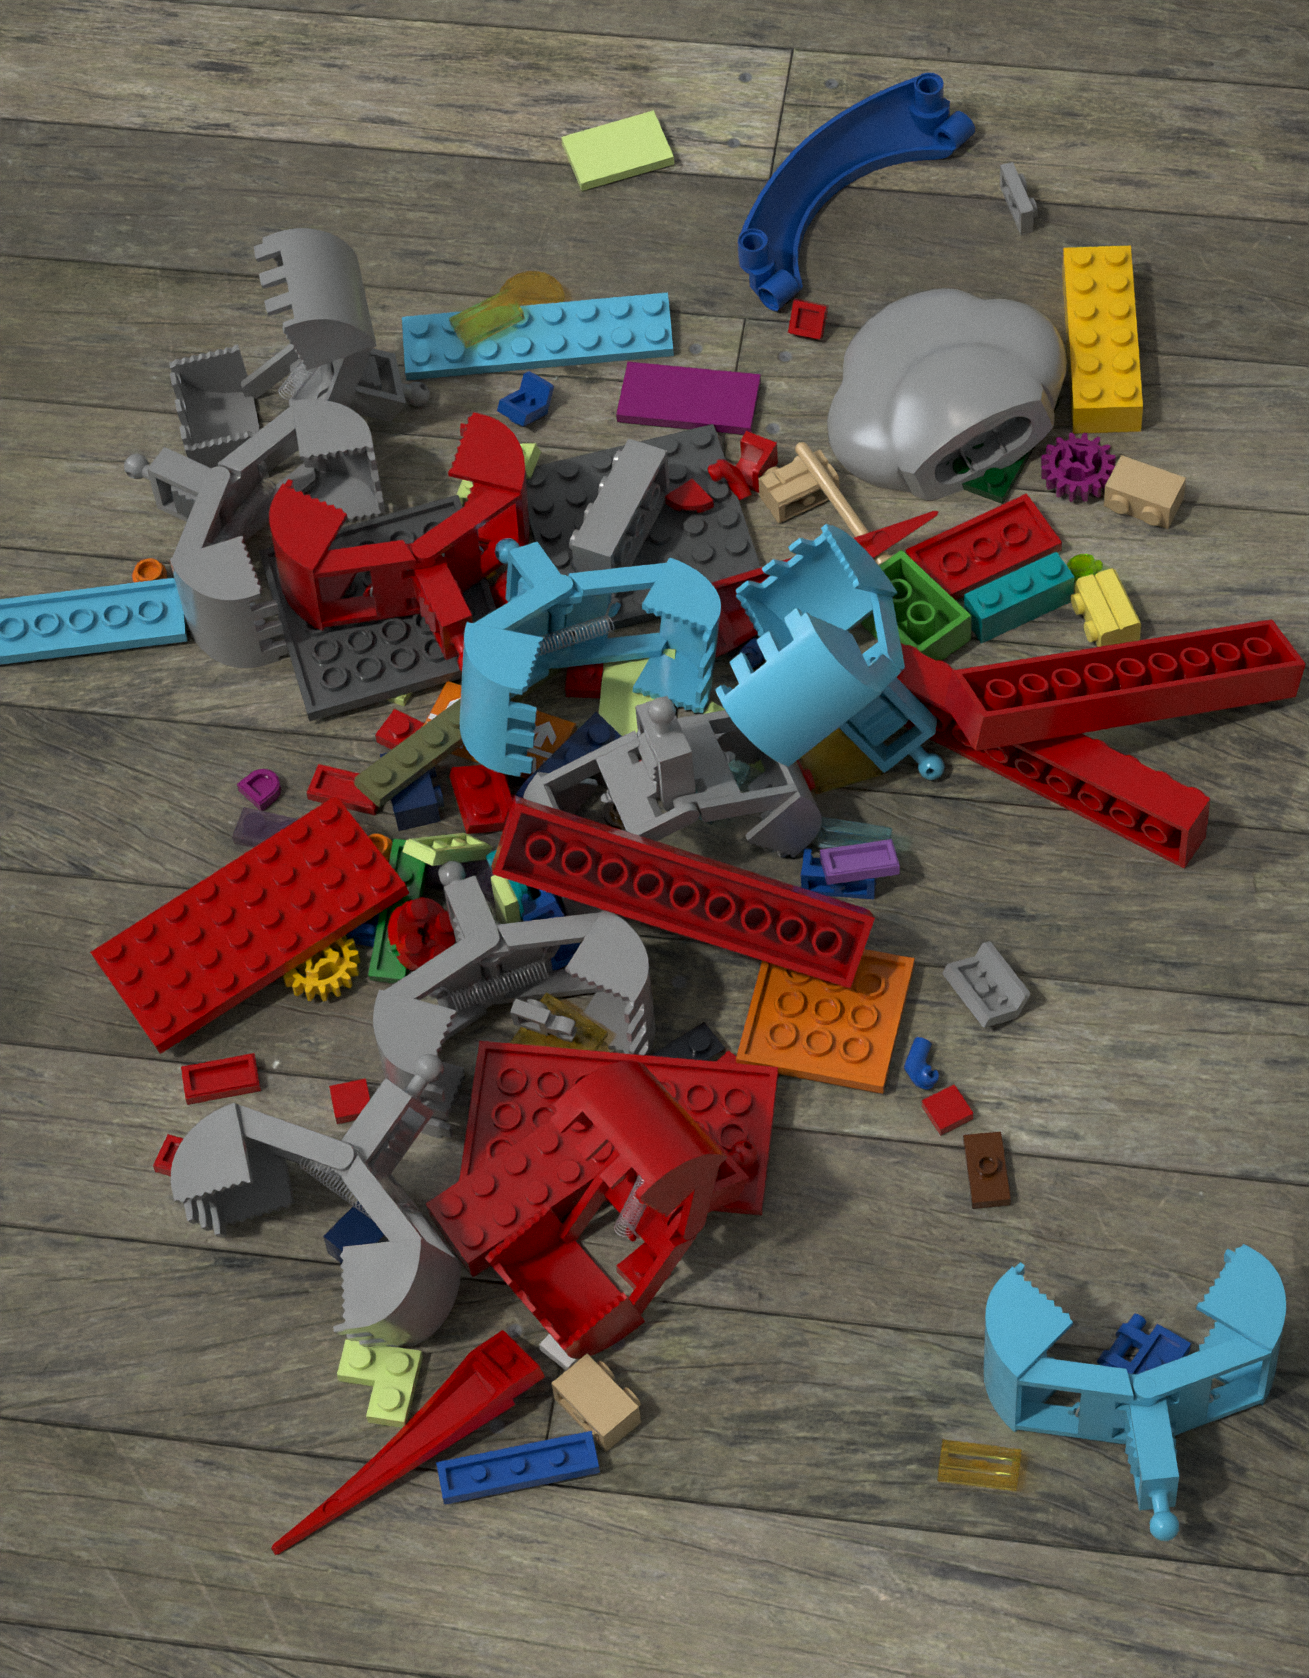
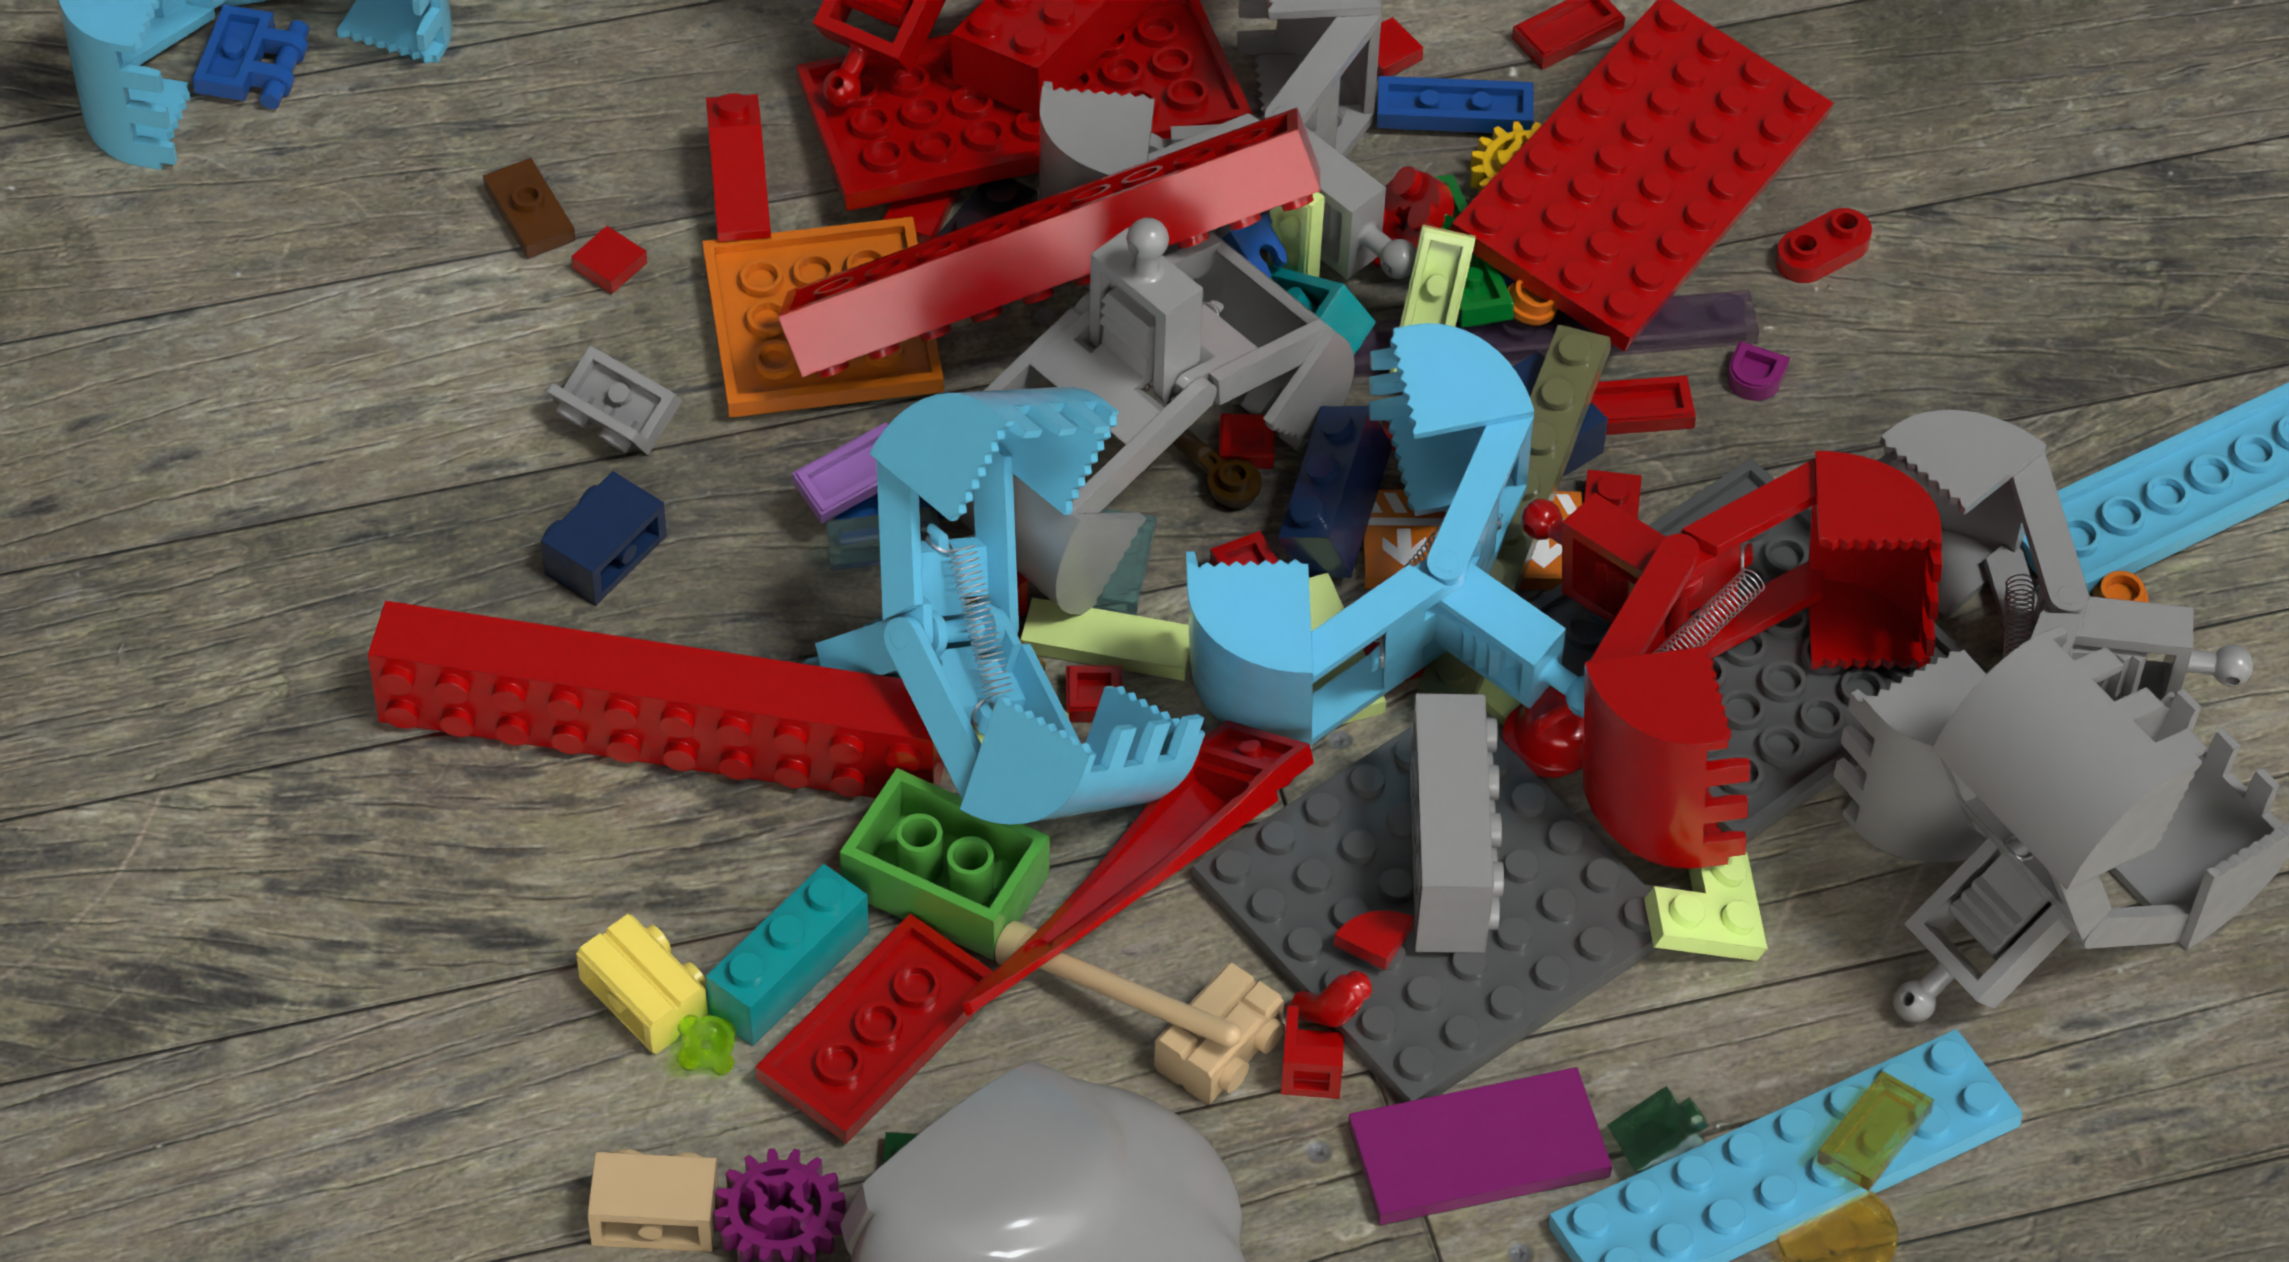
camera: 150 degrees right, 5 degrees down
blue bracket [497,371,554,427] -> none
blue arm [904,1037,939,1089] -> none
red brick [945,619,1306,751] -> none
none -> dark blue brick [541,471,667,606]
none -> red slope [706,93,771,242]
none -> blue plate [1377,76,1534,133]
none -> clear green bracket [1607,1086,1709,1174]
none -> red plate [1776,208,1872,283]

